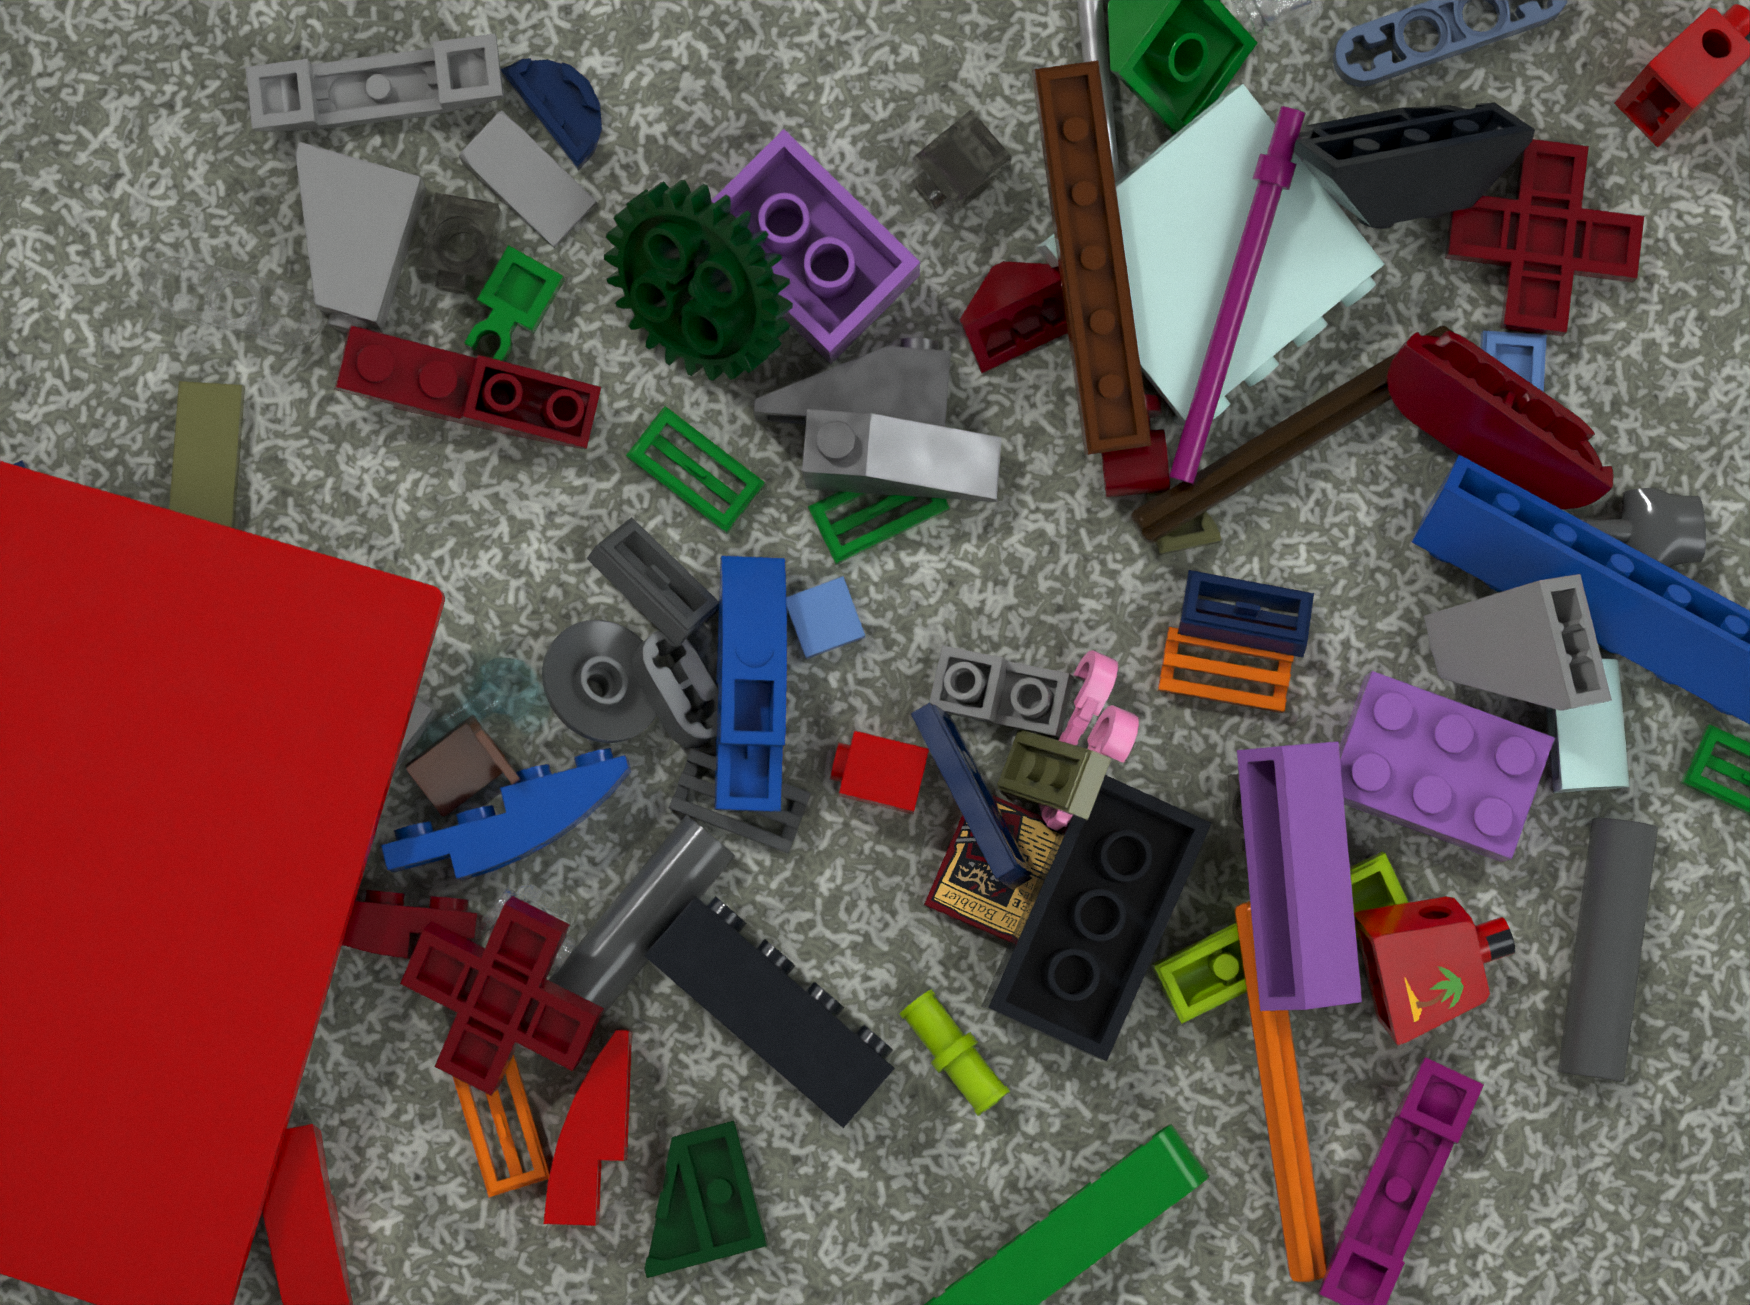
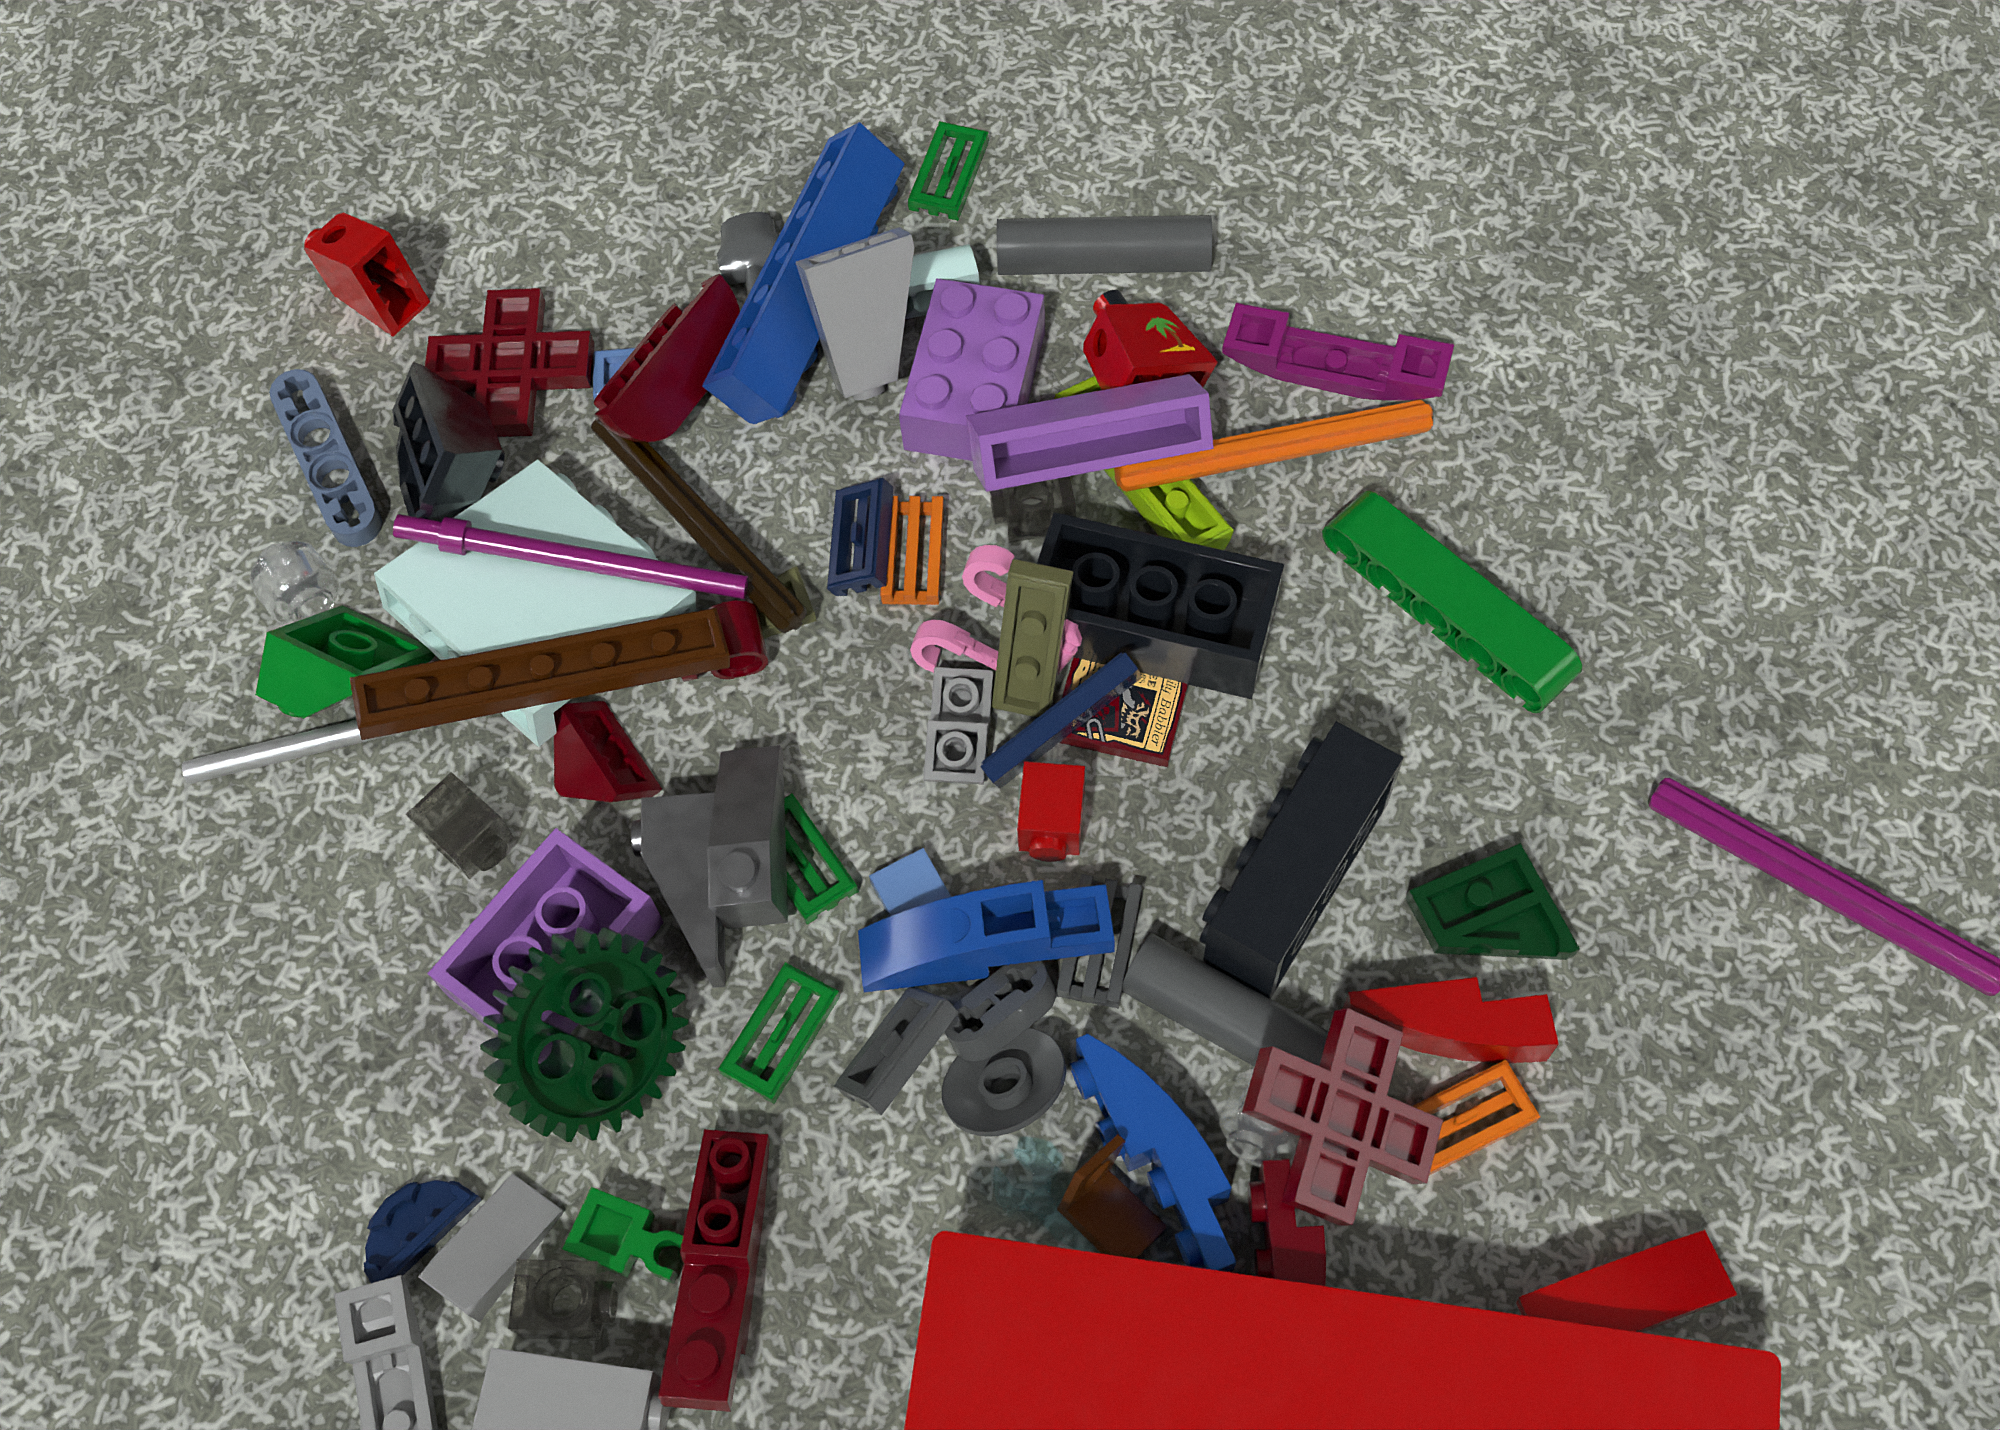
camera: 95 degrees left, 20 degrees down
lime pin [899,989,1010,1116] -> none

